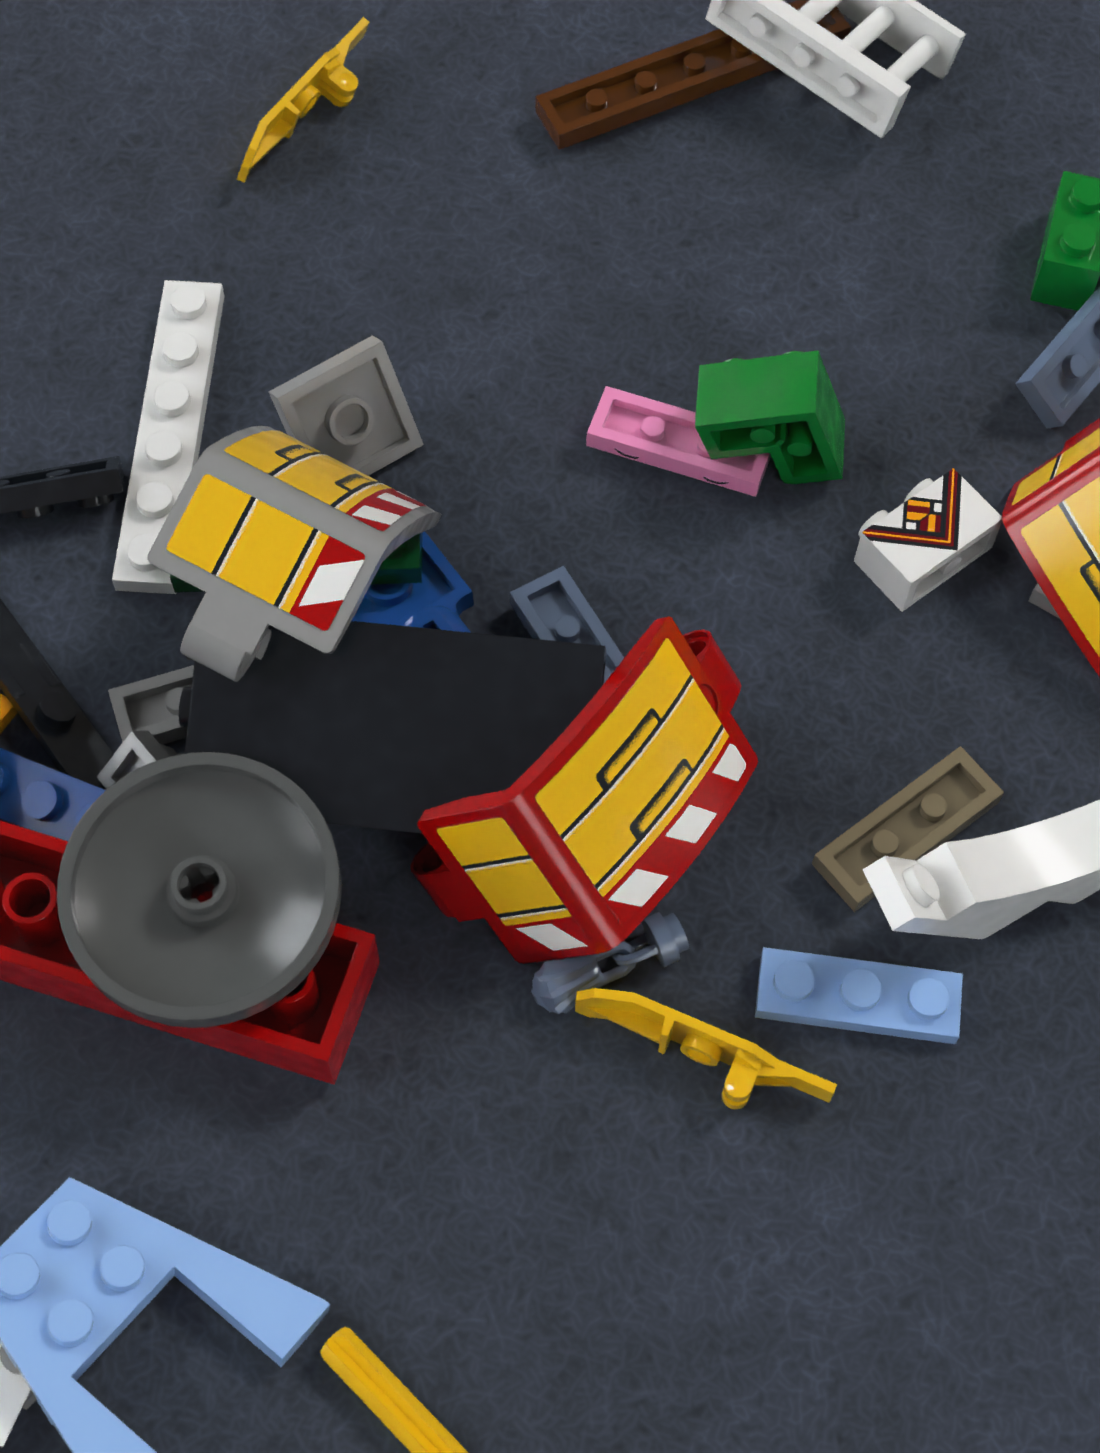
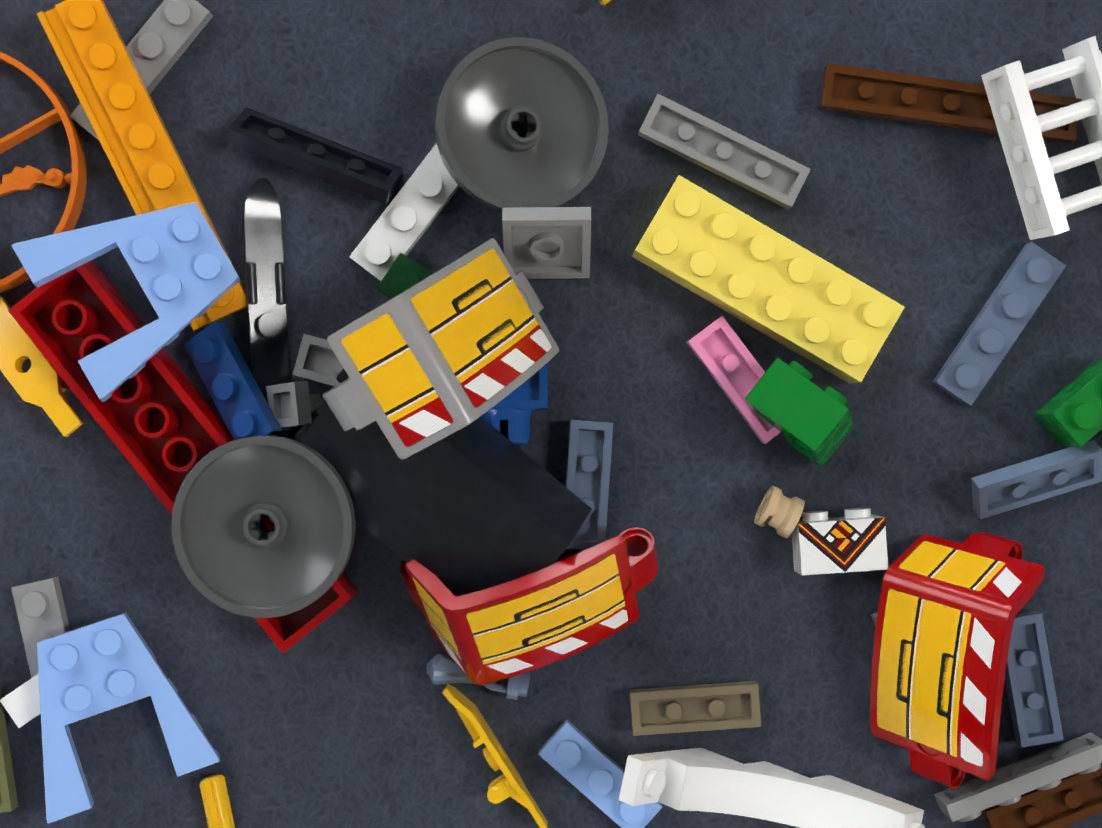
camera: 35 degrees right, 25 degrees up
none -> dark grey dish [435,37,609,212]
none -> light yellow brick [632,175,905,384]
none -> light grey plate [638,94,811,210]
none -> tan wheel [754,485,805,538]
none -> sand blue plate [932,242,1066,406]

